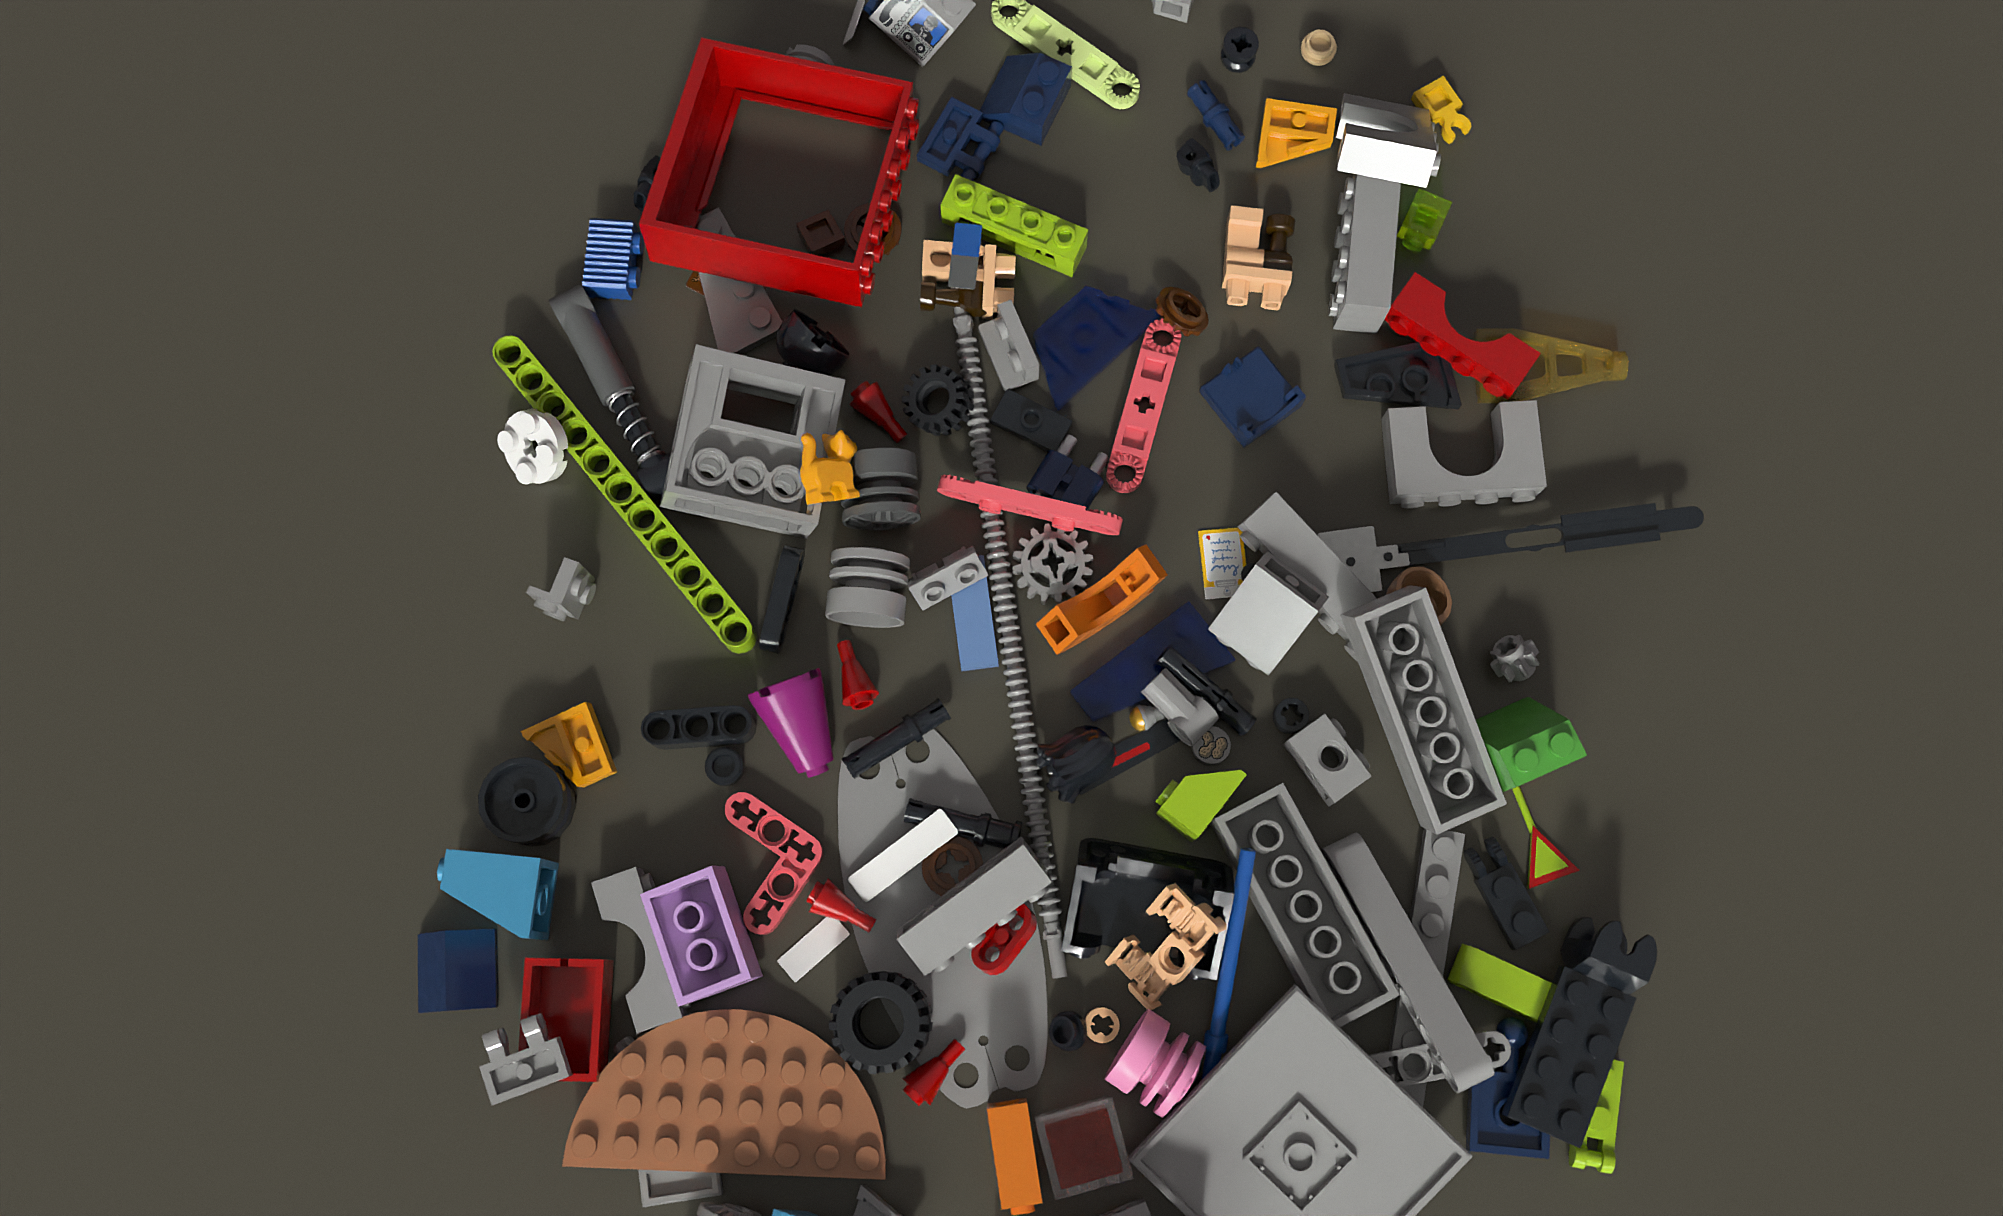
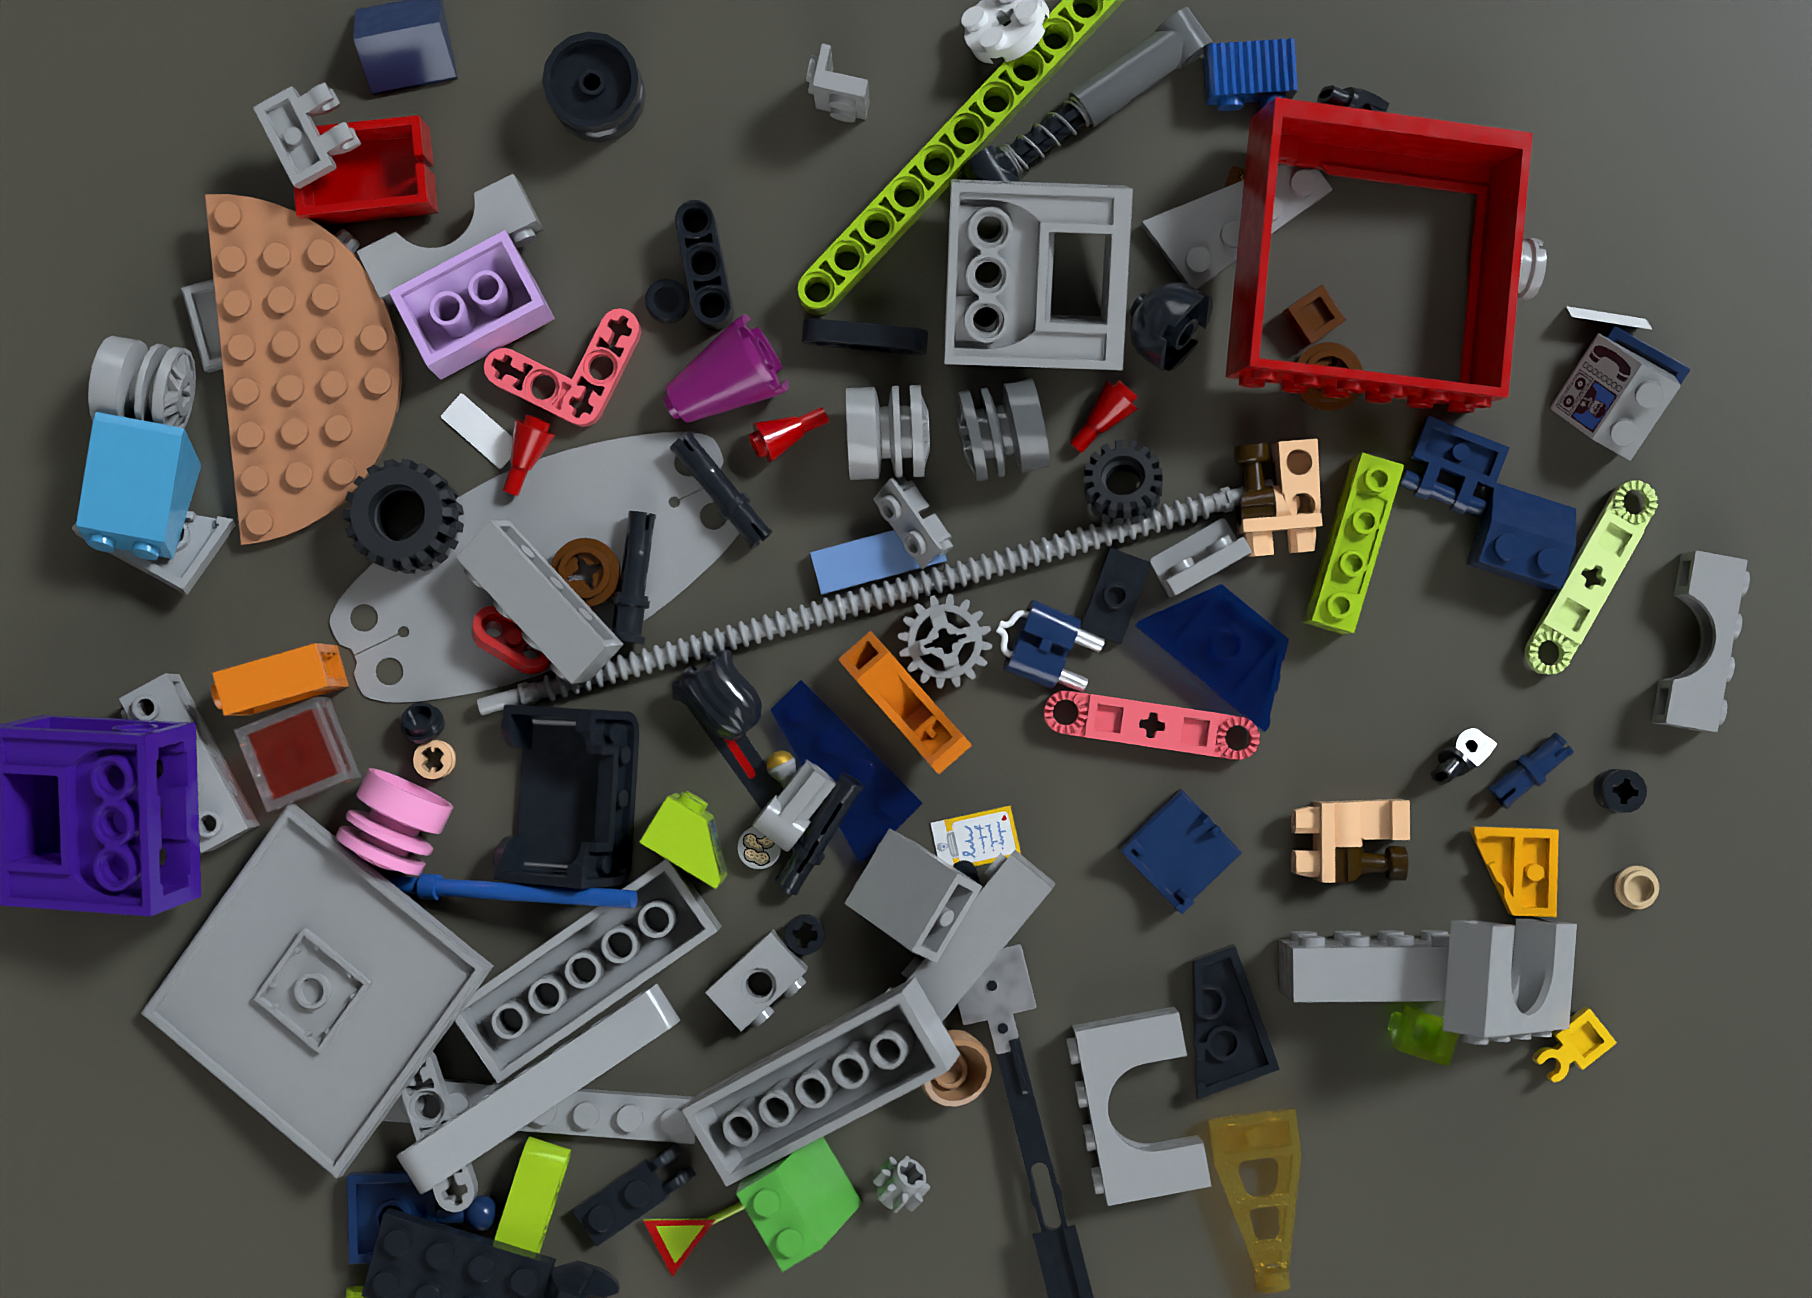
camera: 80 degrees right, 10 degrees up
dark azure slope [437,849,559,940] -> none
light orange wing [521,702,617,787] -> none
light orange animal [800,430,860,505] -> none
white sticker [848,809,958,902] -> none
red cone [902,1038,965,1106] -> none
coral piece [937,474,1123,535] -> none
sticker [948,223,982,289] -> none
light nougat piece [1105,883,1227,1010] -> none
reddish brown gear [1155,287,1209,337] -> none
red arch [1384,272,1541,400] -> none

